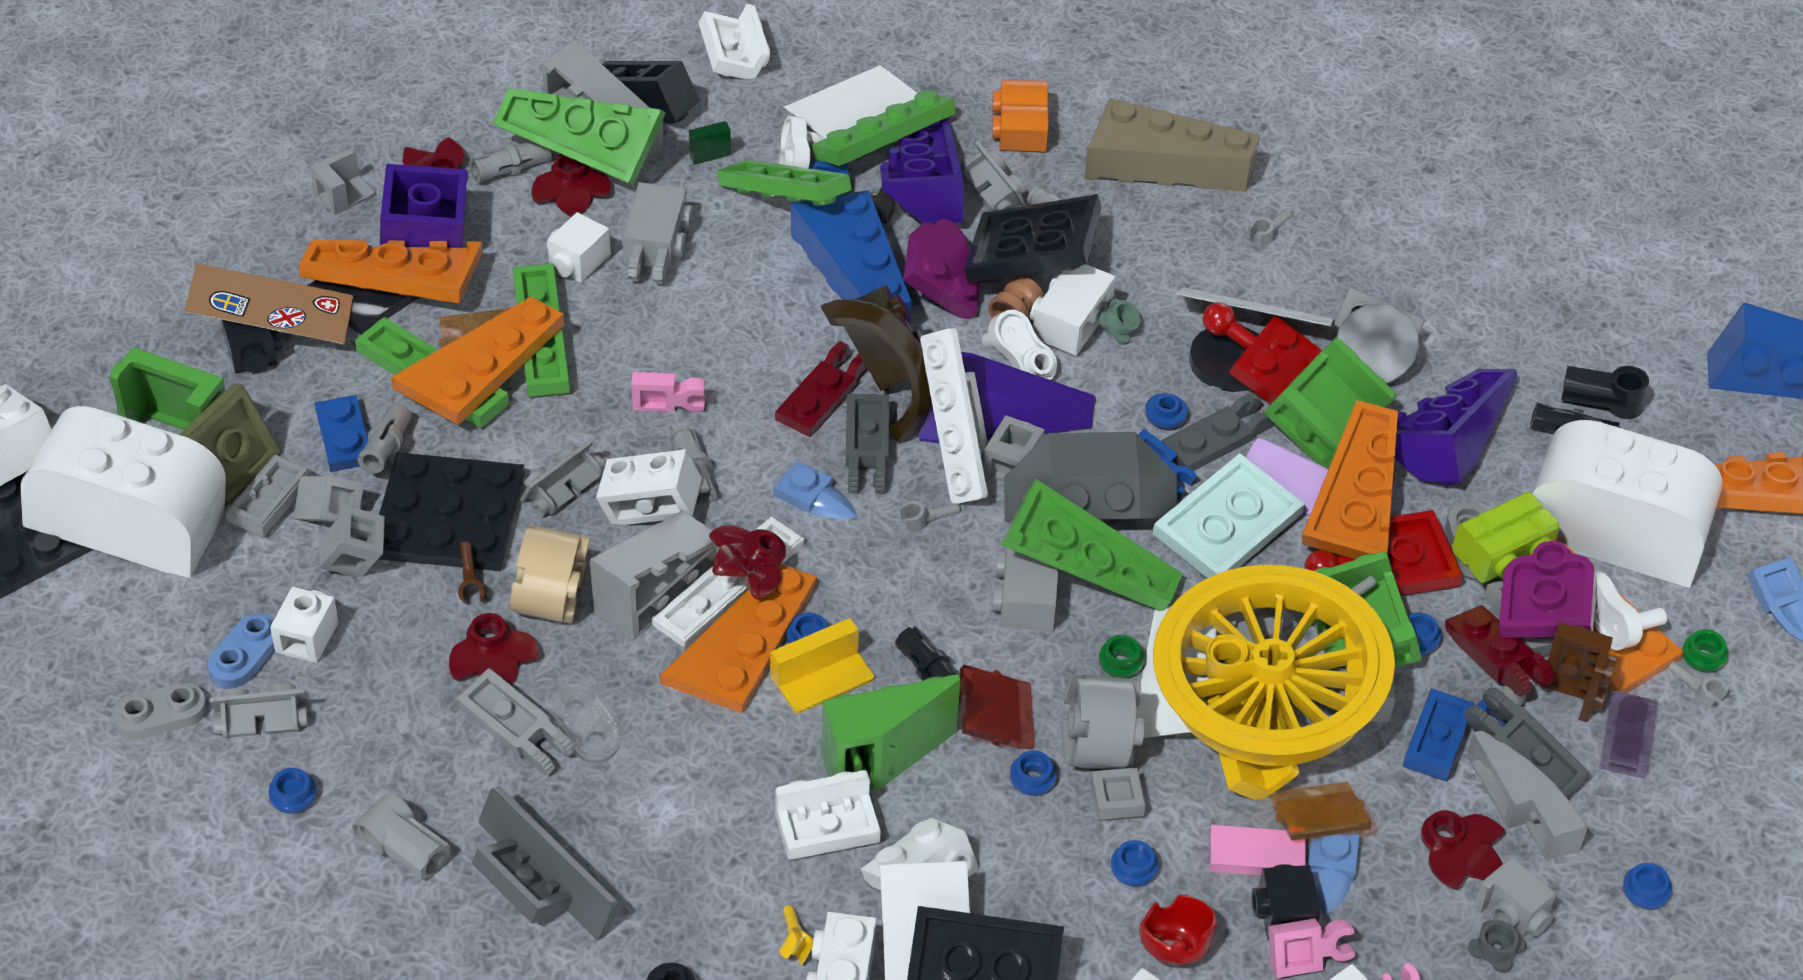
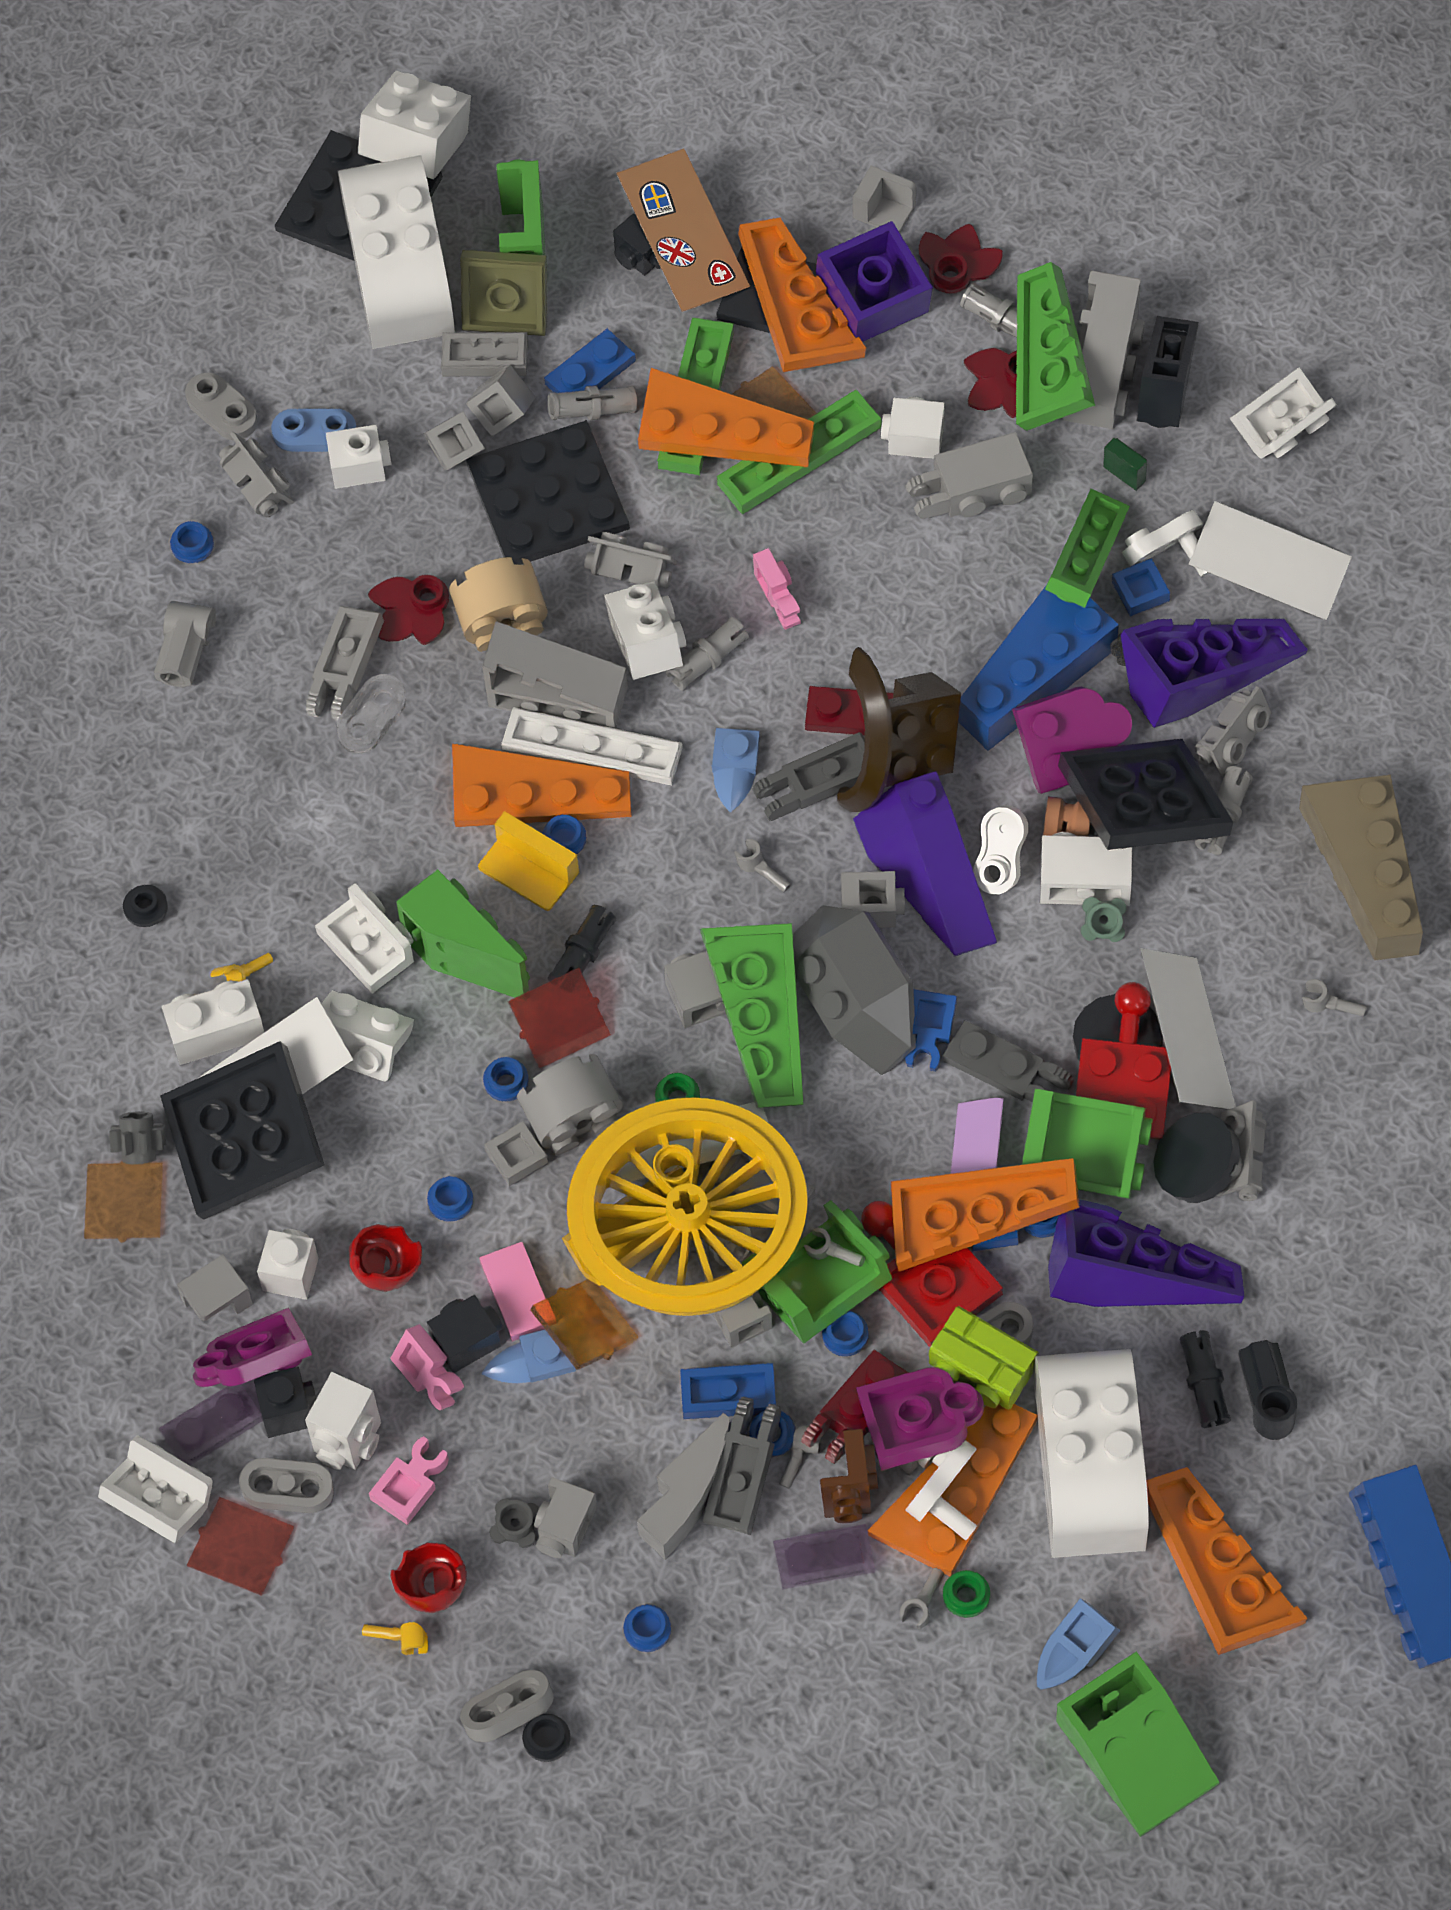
camera: 70 degrees right, 15 degrees up
reddish brown hand [458,542,485,603] -> none
dark grey bracket [472,787,619,940] -> none
dark red plate [709,525,786,600] -> none
bright green plate [812,91,956,166] -> none
white bracket [920,328,988,504] -> none
orange brick [992,79,1048,152] -> none
blue plate [1145,393,1188,430] -> none
light aqua plate [1152,453,1305,578] -> none
dark red plate [1421,810,1505,889] -> none

